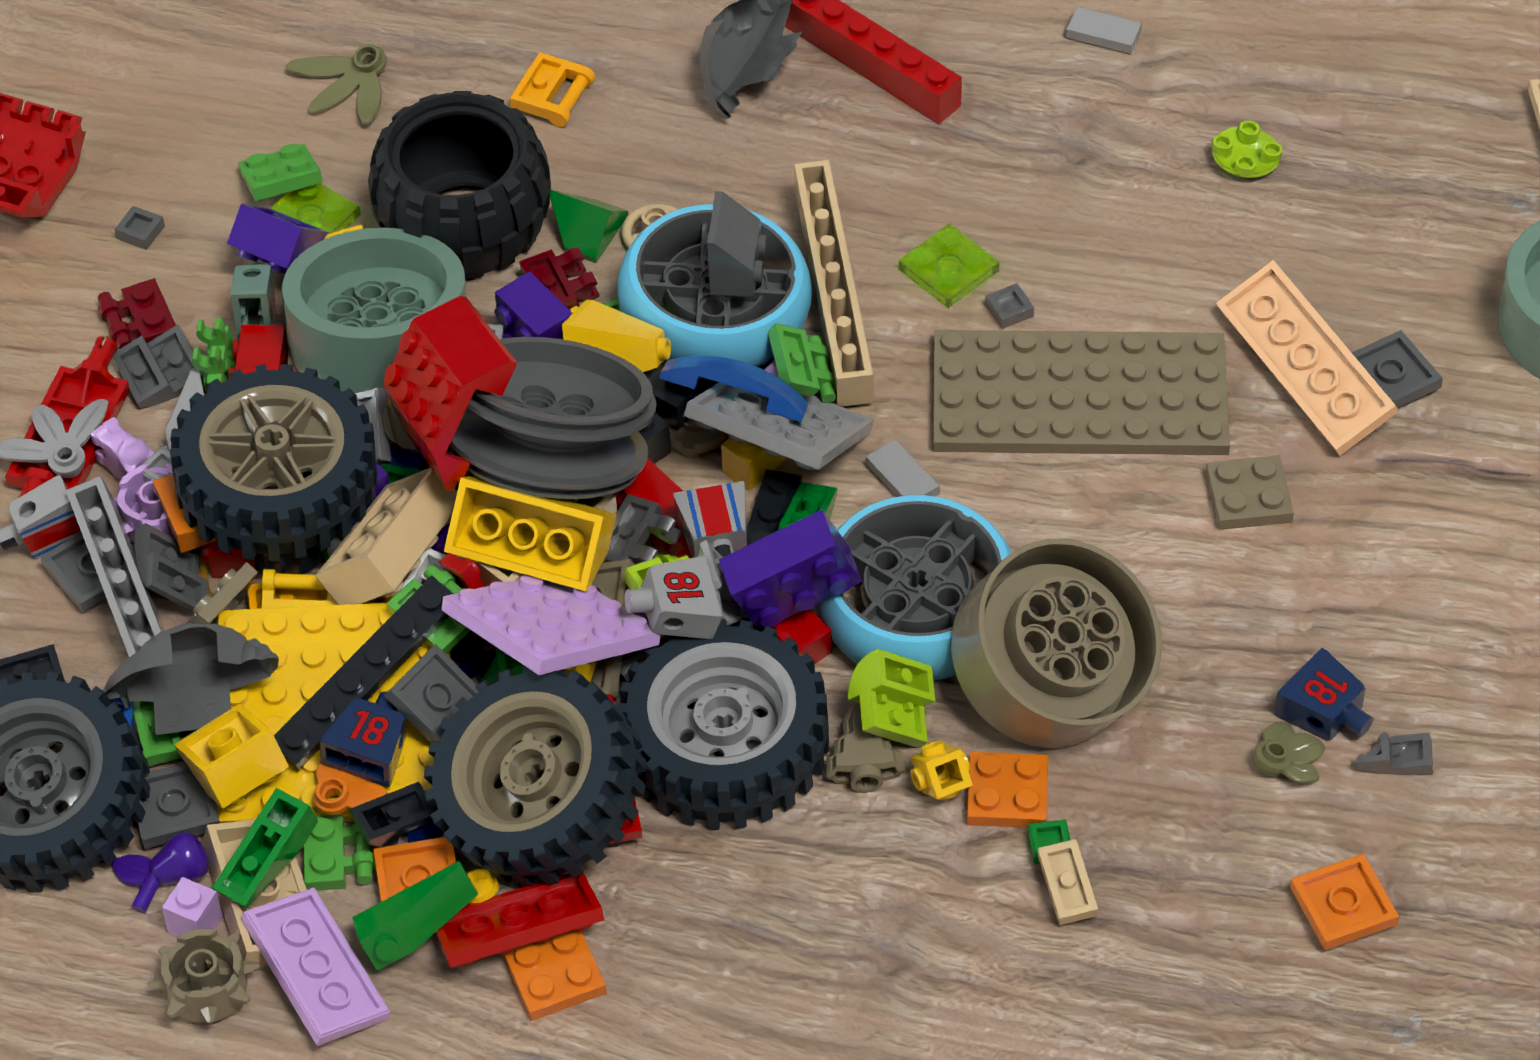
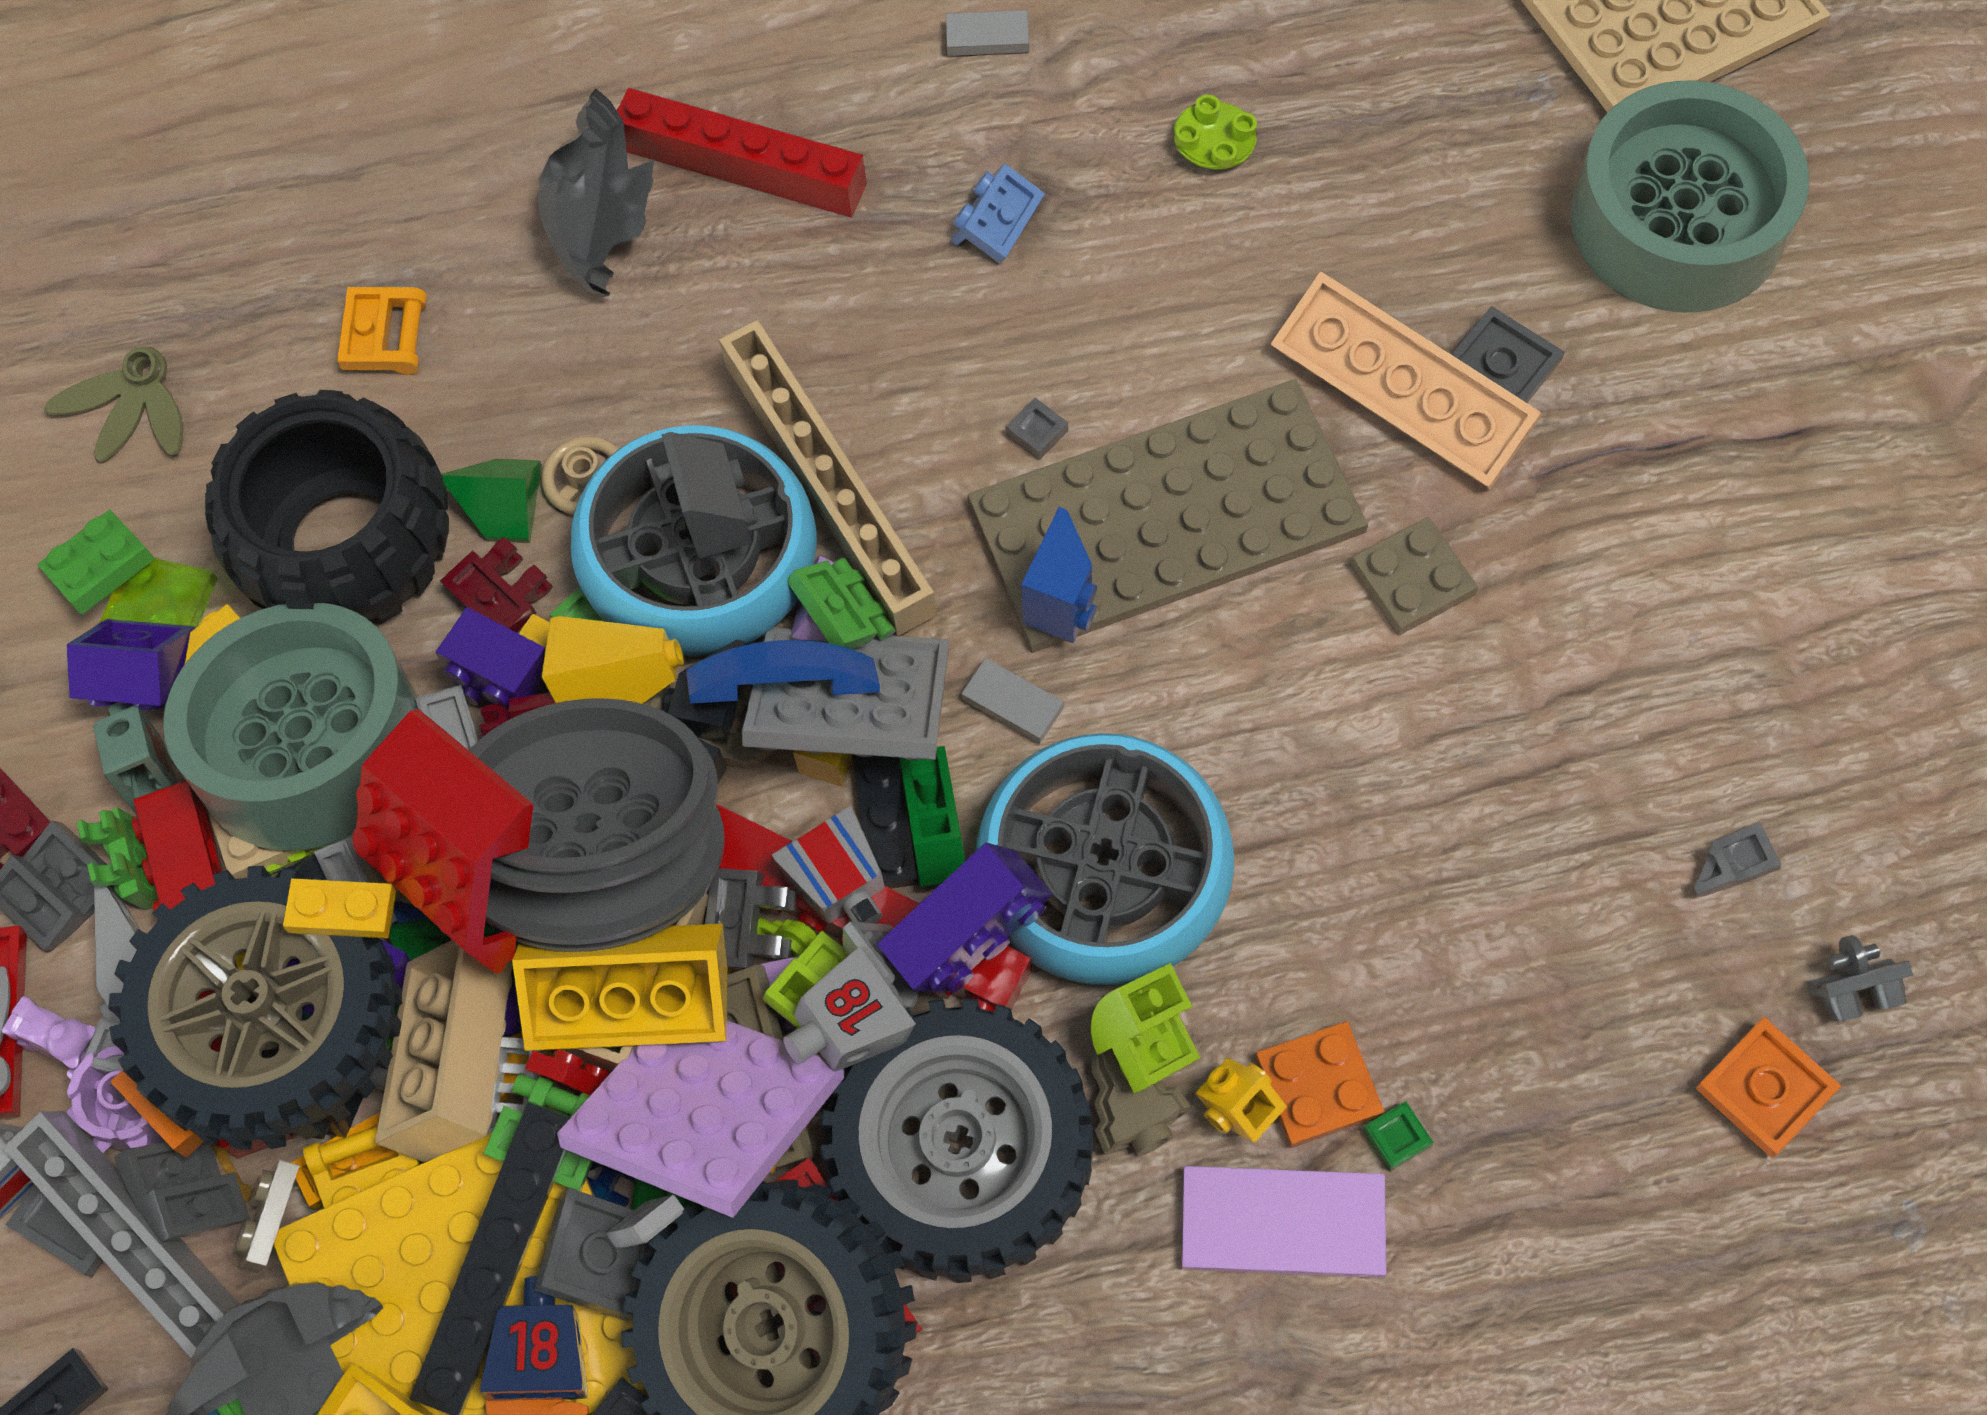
camera: 20 degrees left, 15 degrees up
clear neon green plate [898,223,999,309] -> none
dark tan wheel [951,539,1162,748] -> none
tan plate [1038,839,1098,925] -> none
olive plate [1254,721,1325,783] -> none
dark blue torso [1274,648,1374,741] -> none
none -> yellow plate [283,879,396,938]
none -> light grey tile [606,1194,684,1248]
none -> medium blue bracket [950,163,1045,263]
none -> blue slope [1021,507,1097,644]
none -> lavender tile [1182,1166,1386,1278]
none -> dark grey hips [1806,935,1913,1022]

